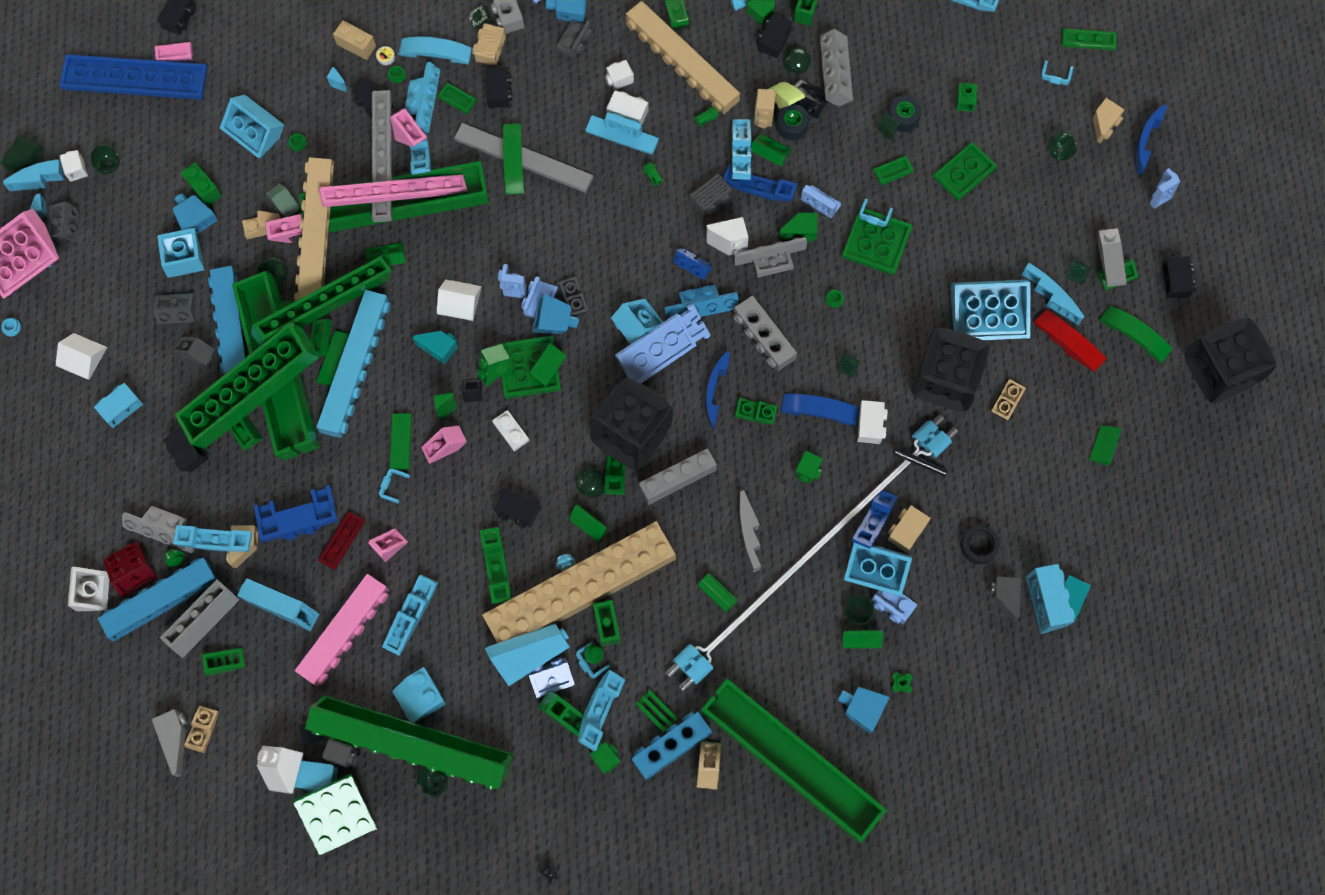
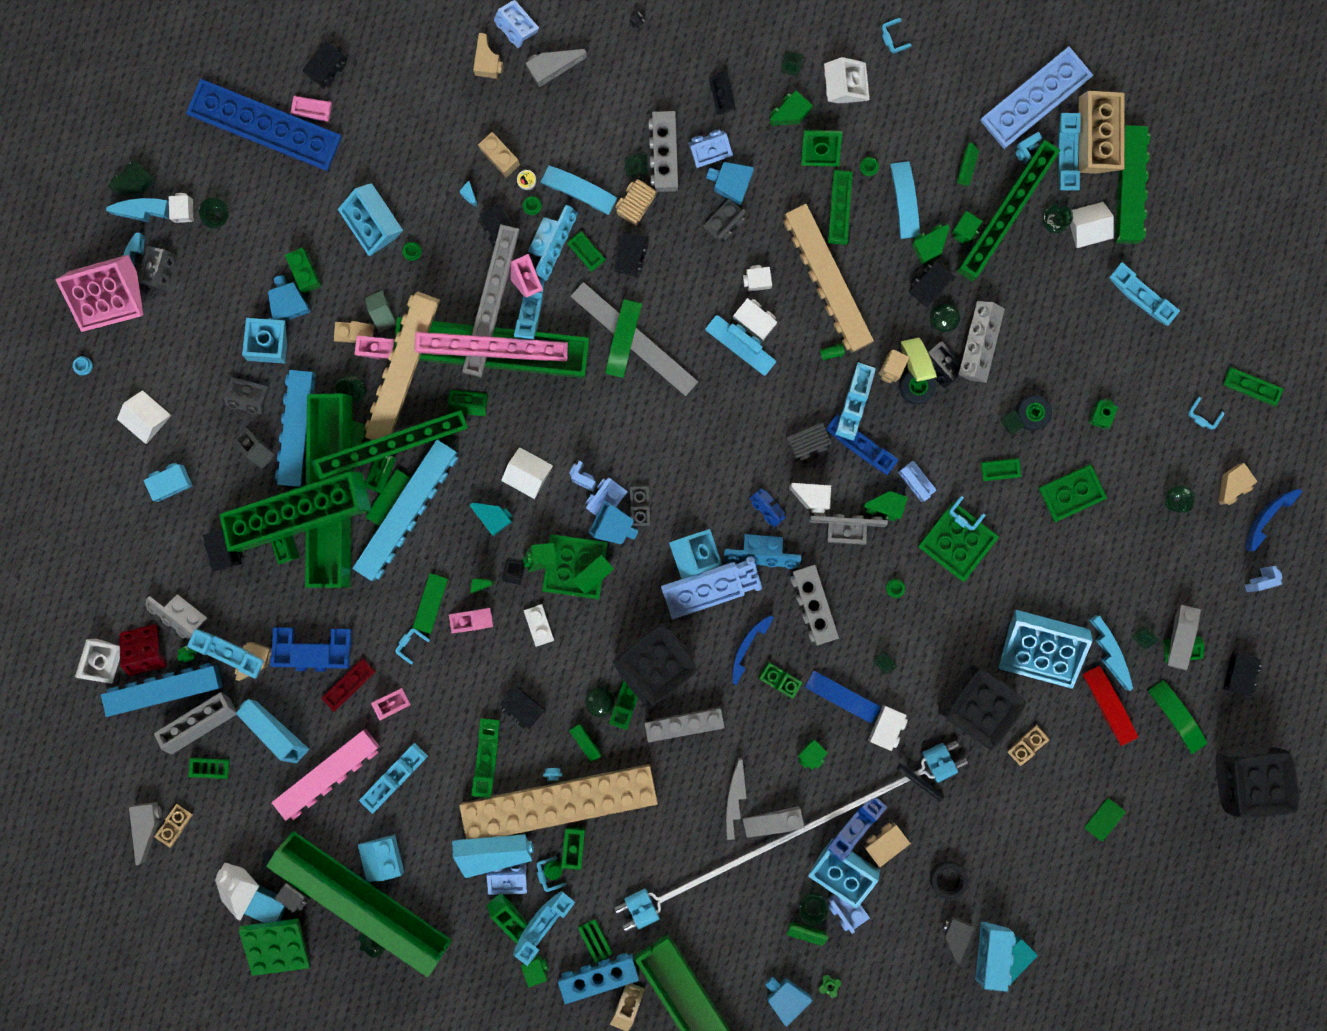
camera: 20 degrees right, 15 degrees up
green pin [643,162,664,187] -> none
green axle [698,573,738,613] -> none
green slope [751,133,792,166] -> none
none -> light grey slope [743,806,805,838]

